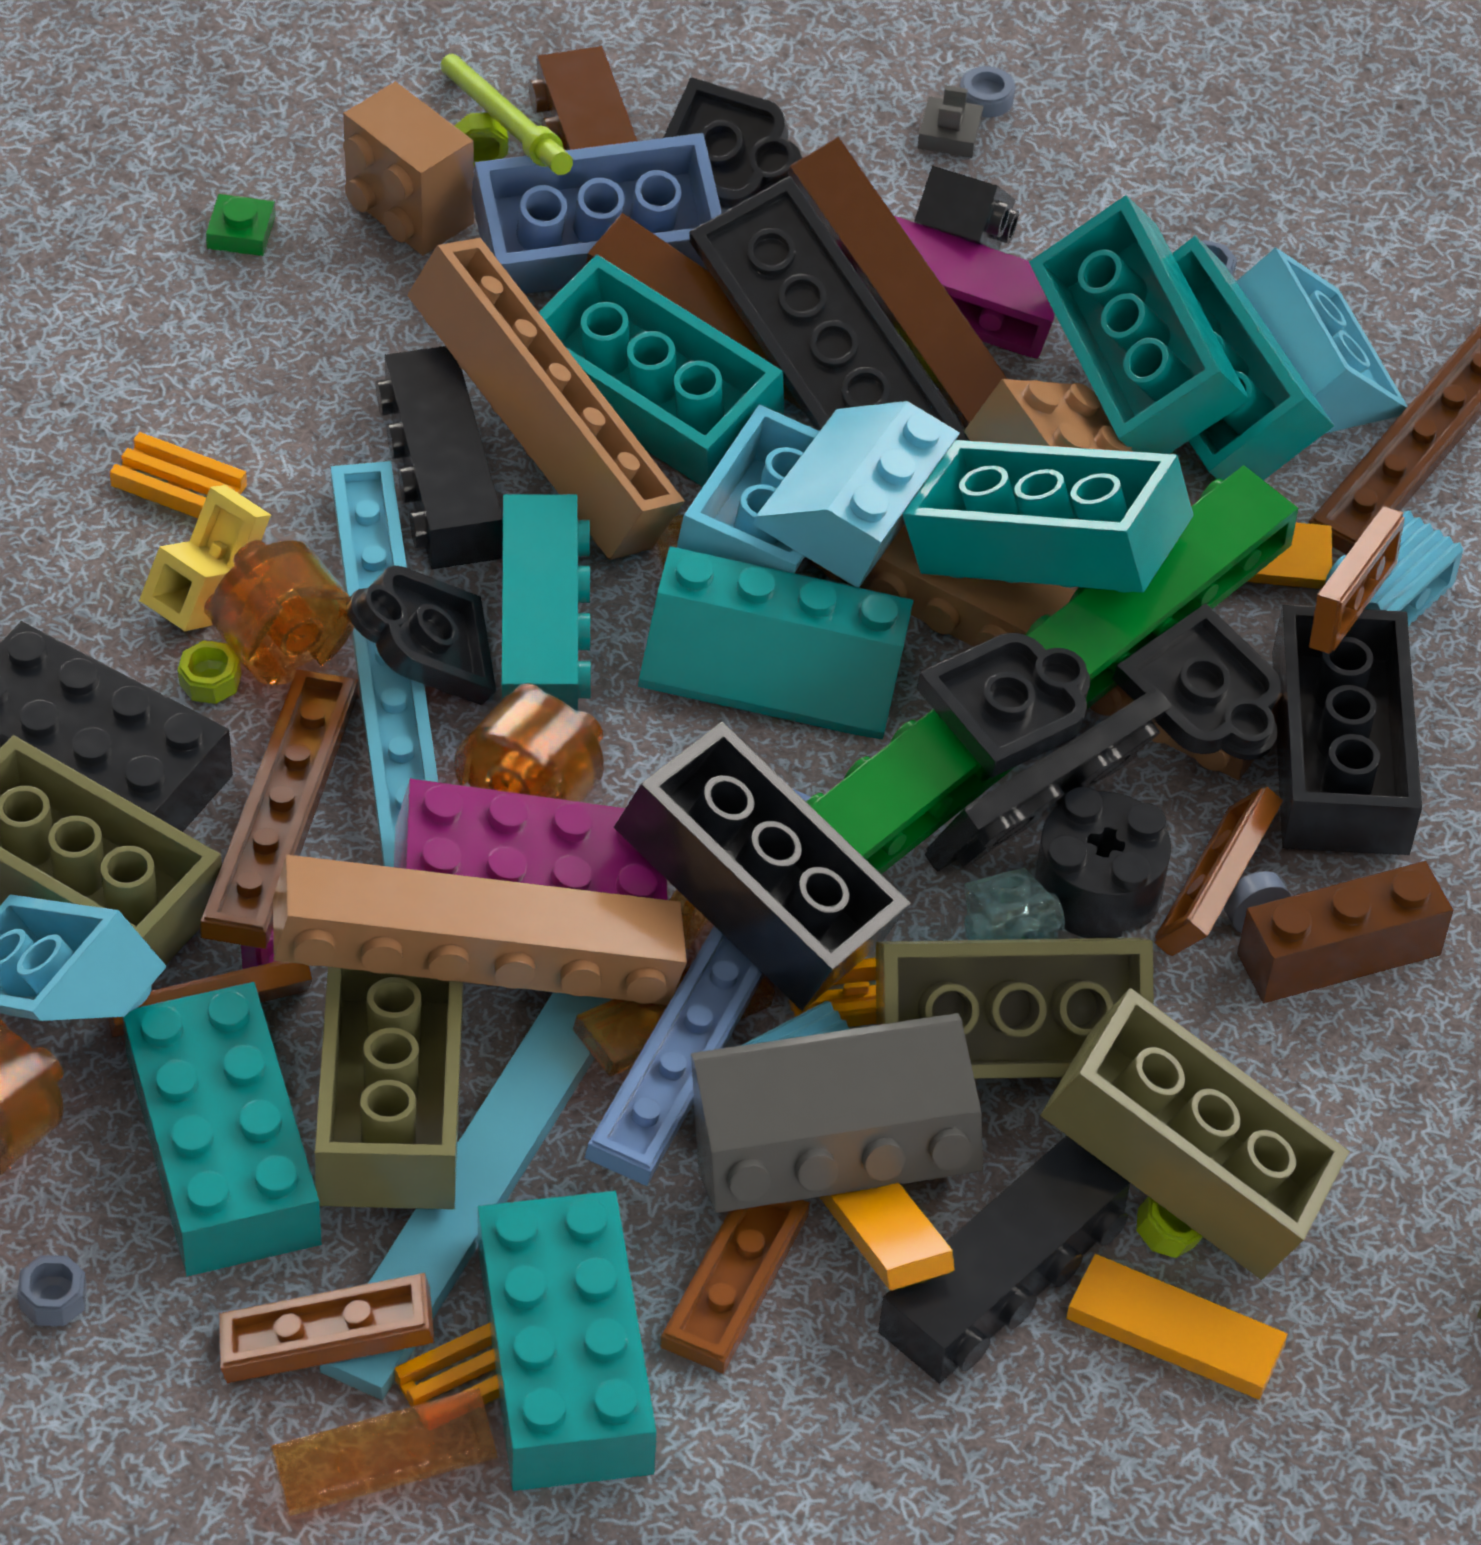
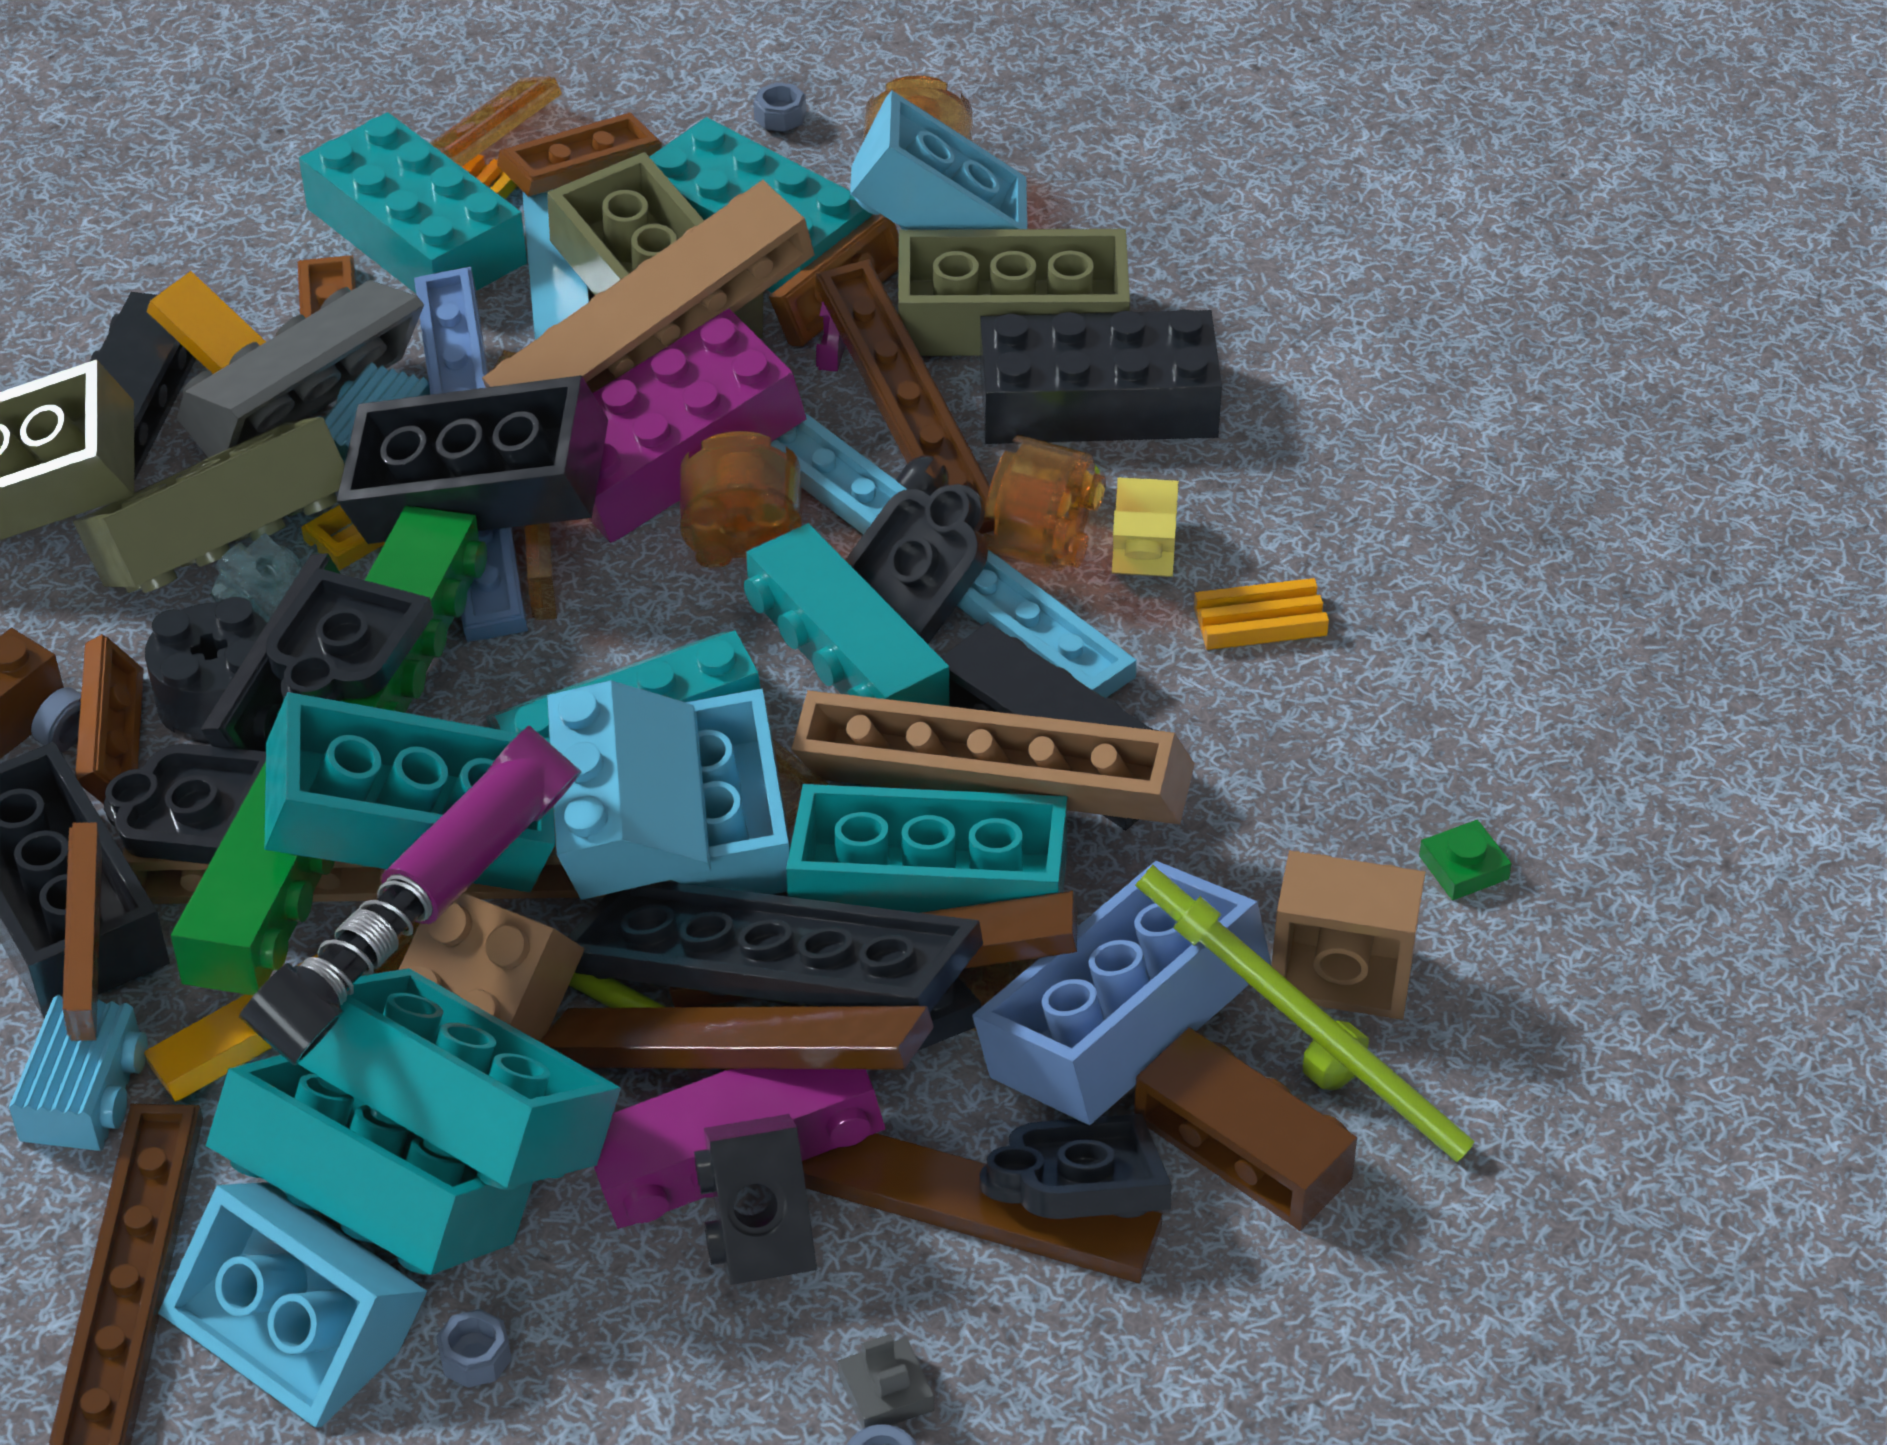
camera: 150 degrees right, 5 degrees down
none -> piece [239,725,582,1066]
none -> black hinge [896,456,949,496]

